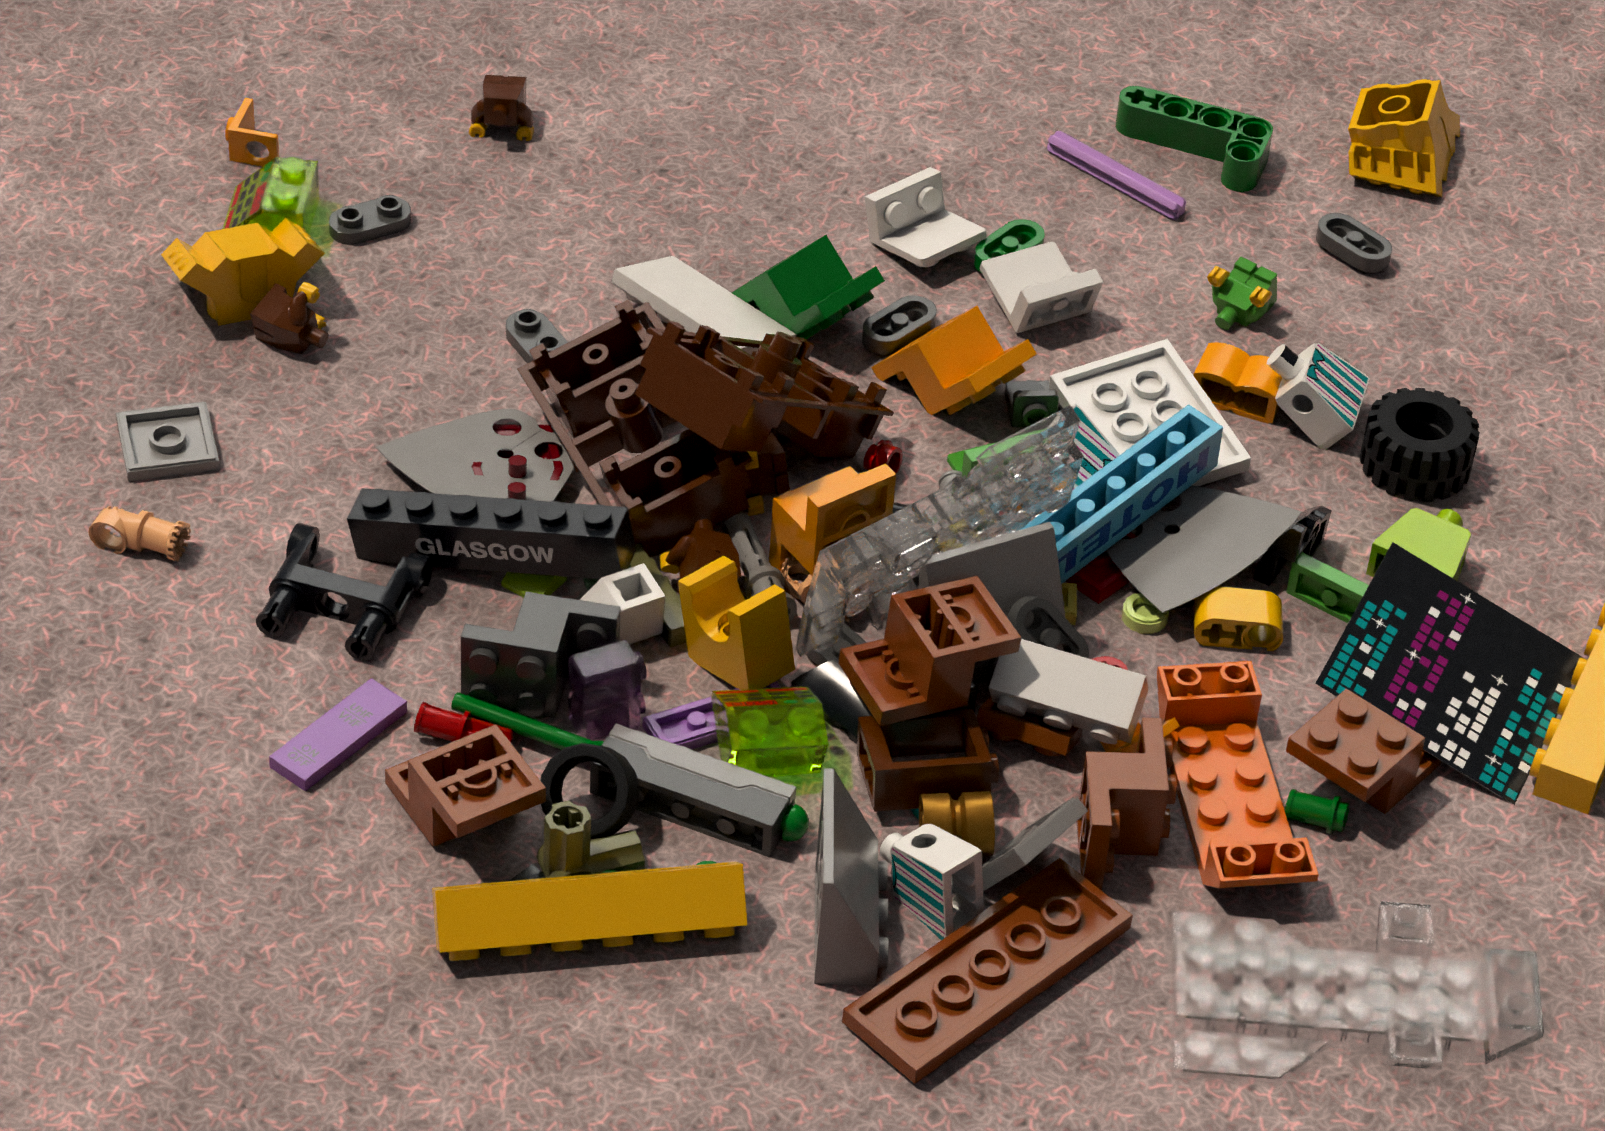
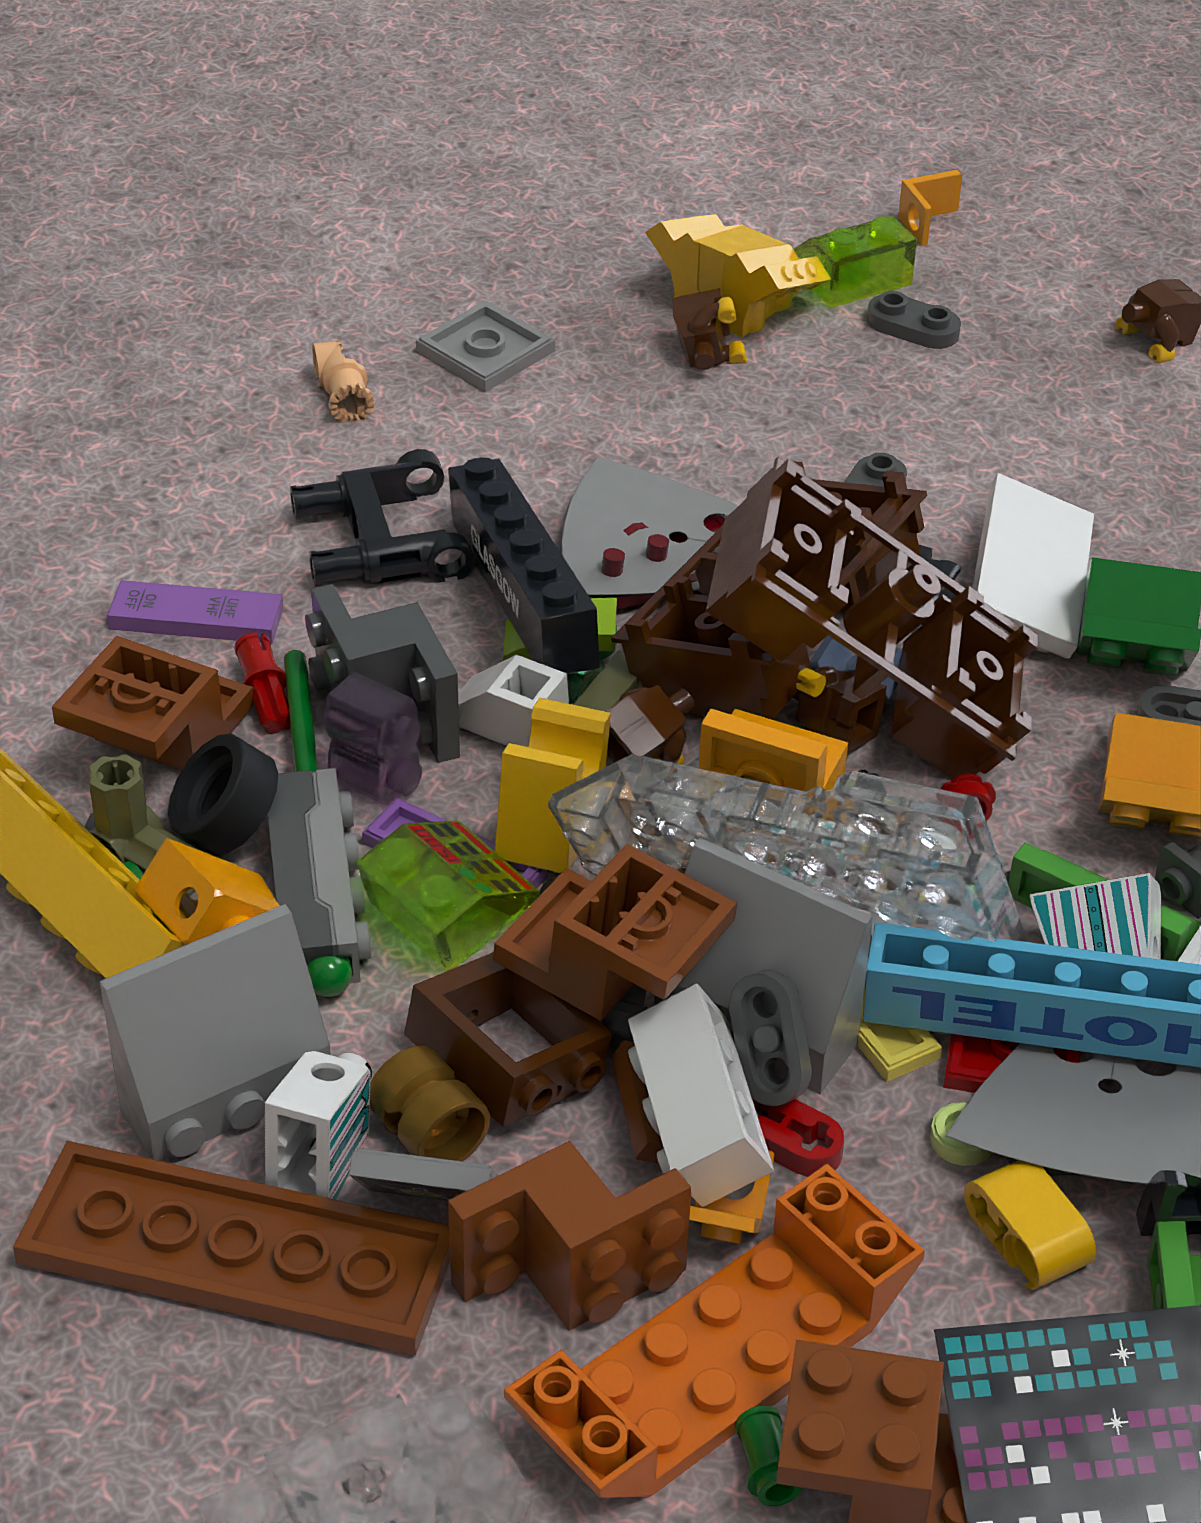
camera: 60 degrees right, 0 degrees up
none -> light orange torso [134,838,280,945]

